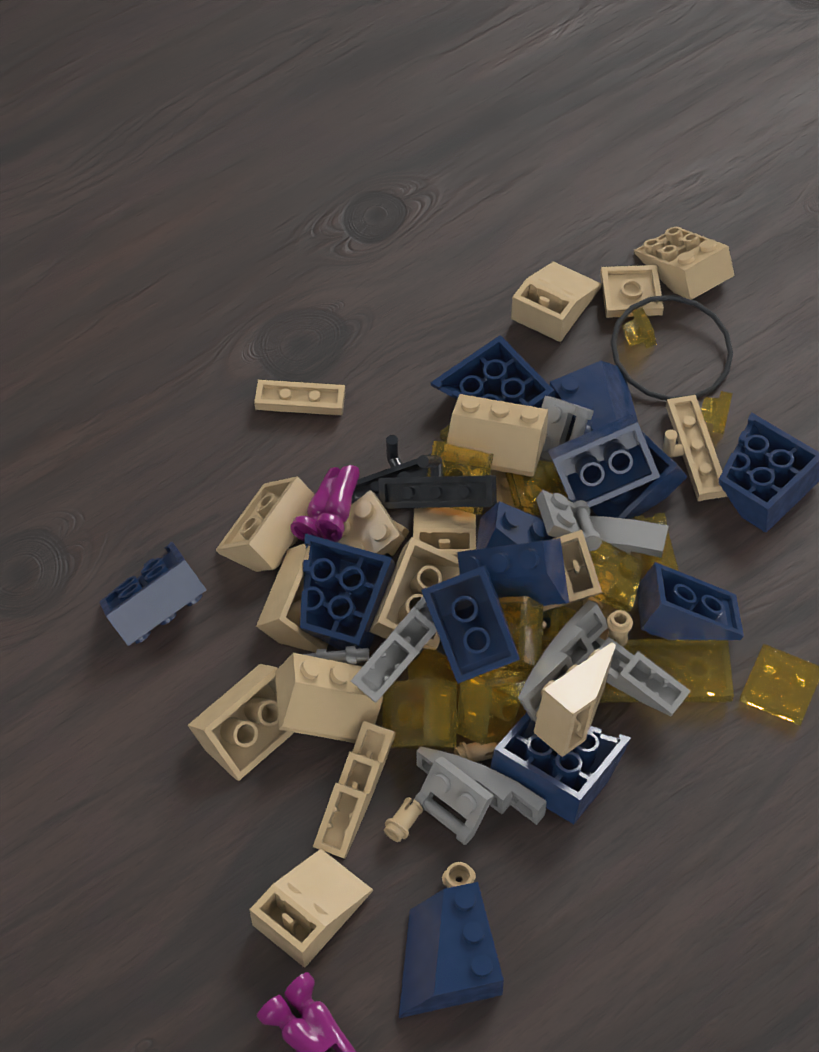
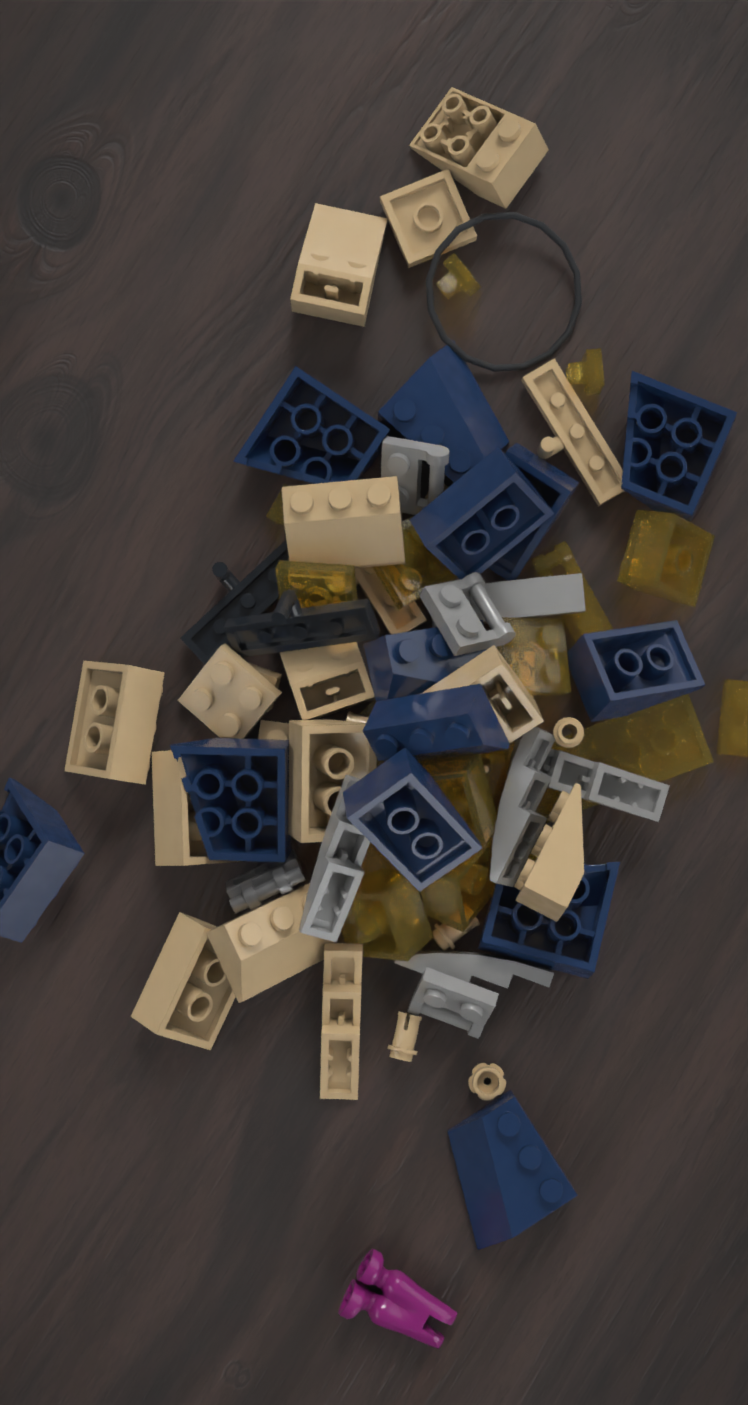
camera: 25 degrees left, 30 degrees up
tan slope [249,849,373,968] -> none
tan plate [254,380,345,415] -> none
magenta piece [290,465,360,543] -> none
none -> clear yellow slope [617,510,715,607]

